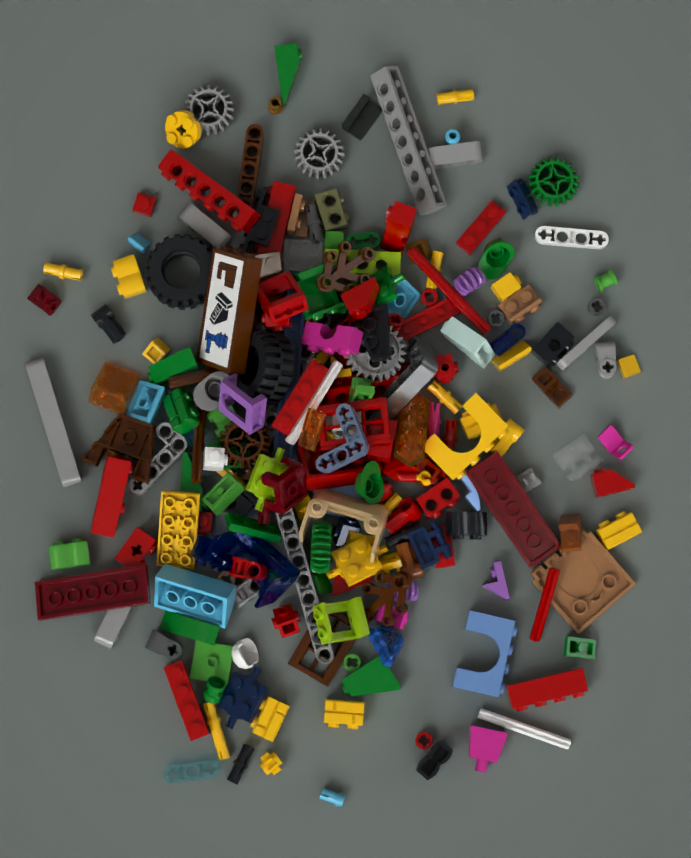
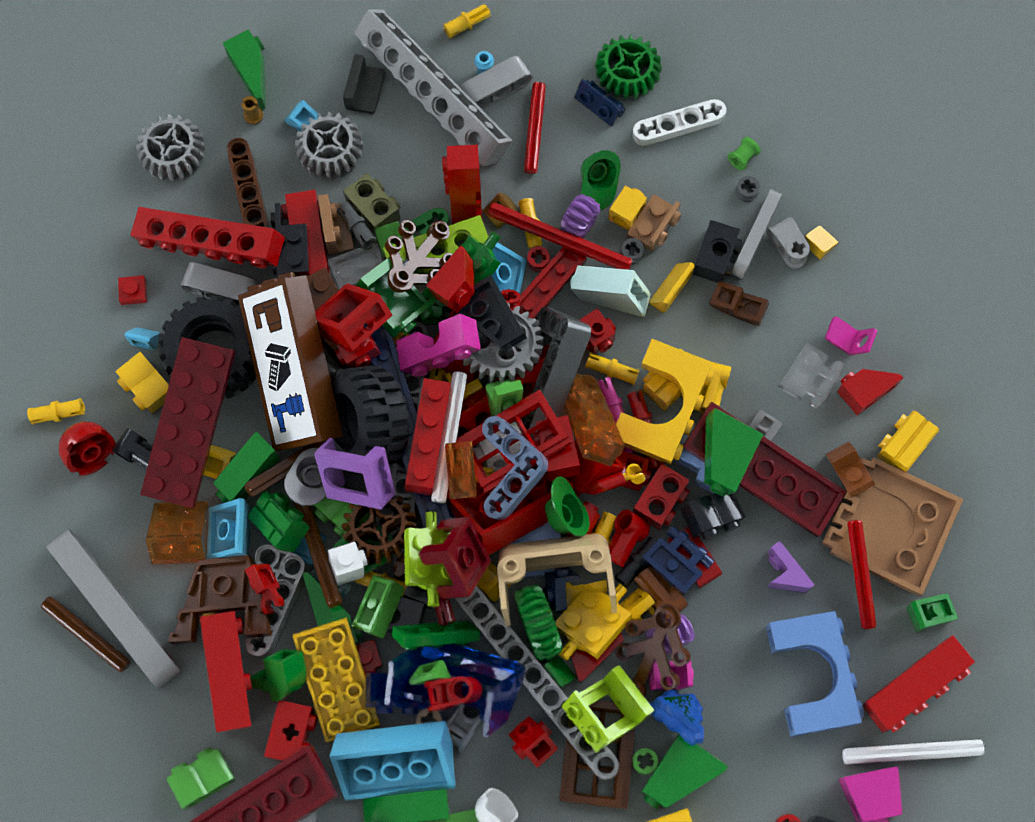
camera: 20 degrees left, 10 degrees down
dark red bracket [27,284,61,316] -> none
yellow plate [165,110,201,149] -> none
red plate [456,200,506,256] -> none
clear blue piece [489,324,526,357] -> none
none -> reddish brown axle [41,596,130,672]
none -> red cylinder [59,421,115,476]
none -> dark red plate [140,337,236,508]
none -> red plate [245,564,285,614]
none -> green brick [250,649,307,702]
none -> medium azure slope [284,100,318,132]
none -> bright green slope [410,660,450,685]
none -> red axle [524,82,546,174]
none -> green slope [704,408,764,496]

